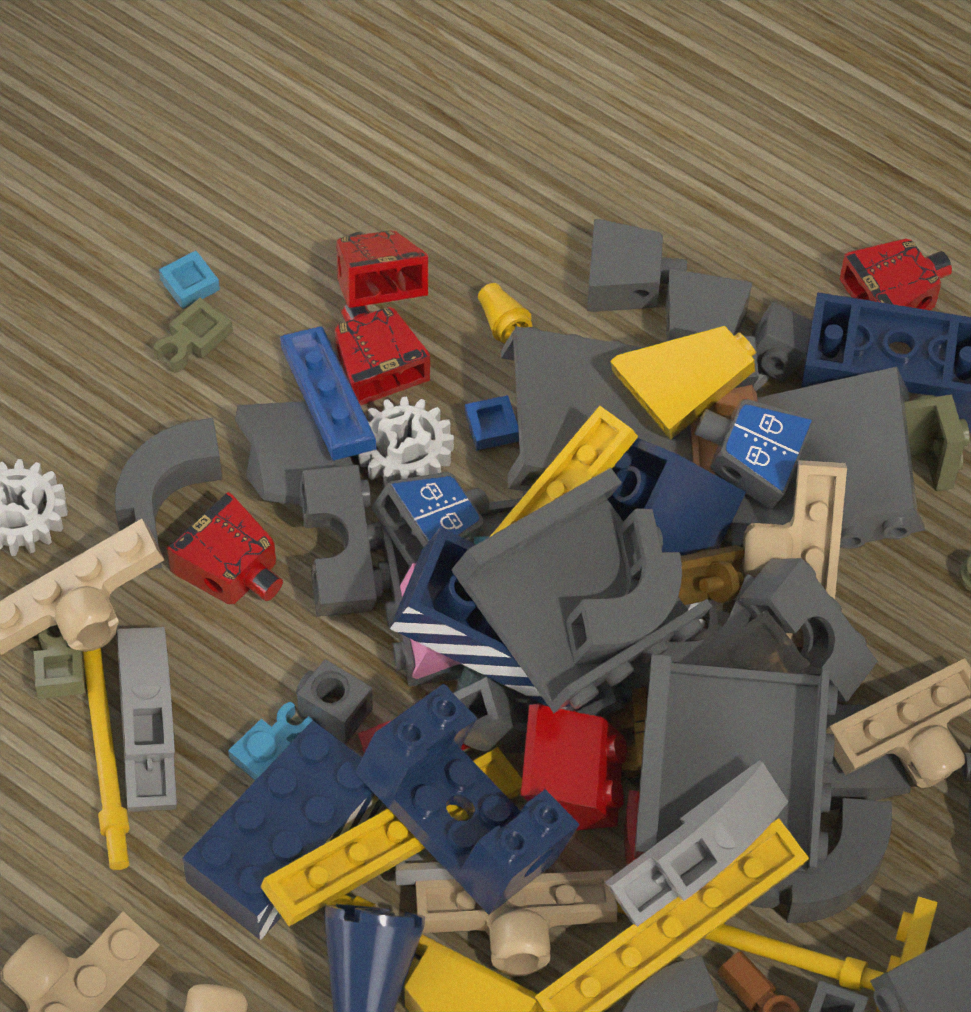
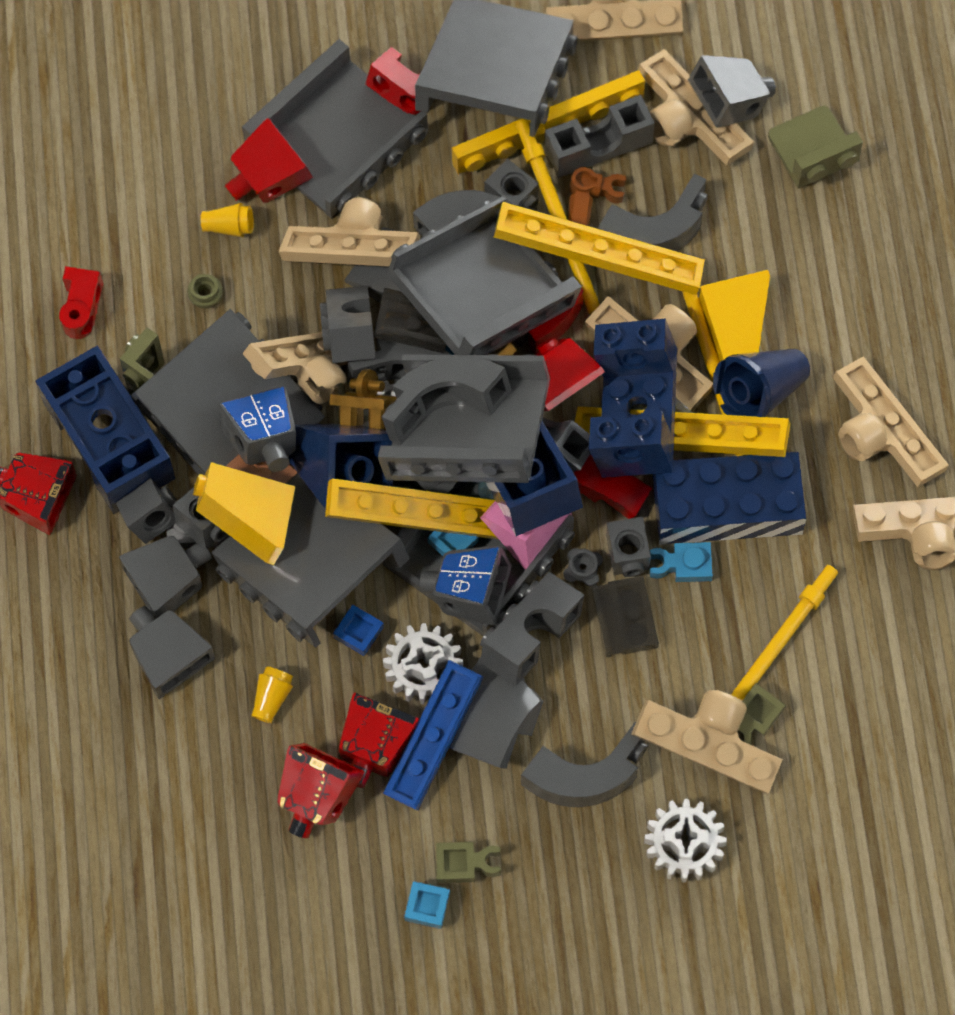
camera: 130 degrees left, 10 degrees up
light grey slope [117,627,177,812] -> none
red torso [167,492,283,604] -> none
light grey slope [605,760,788,927] -> none
none -> dark grey brick [484,159,539,210]
none -> dark grey plate [563,548,603,586]
none -> clear smoke plate [591,576,659,658]

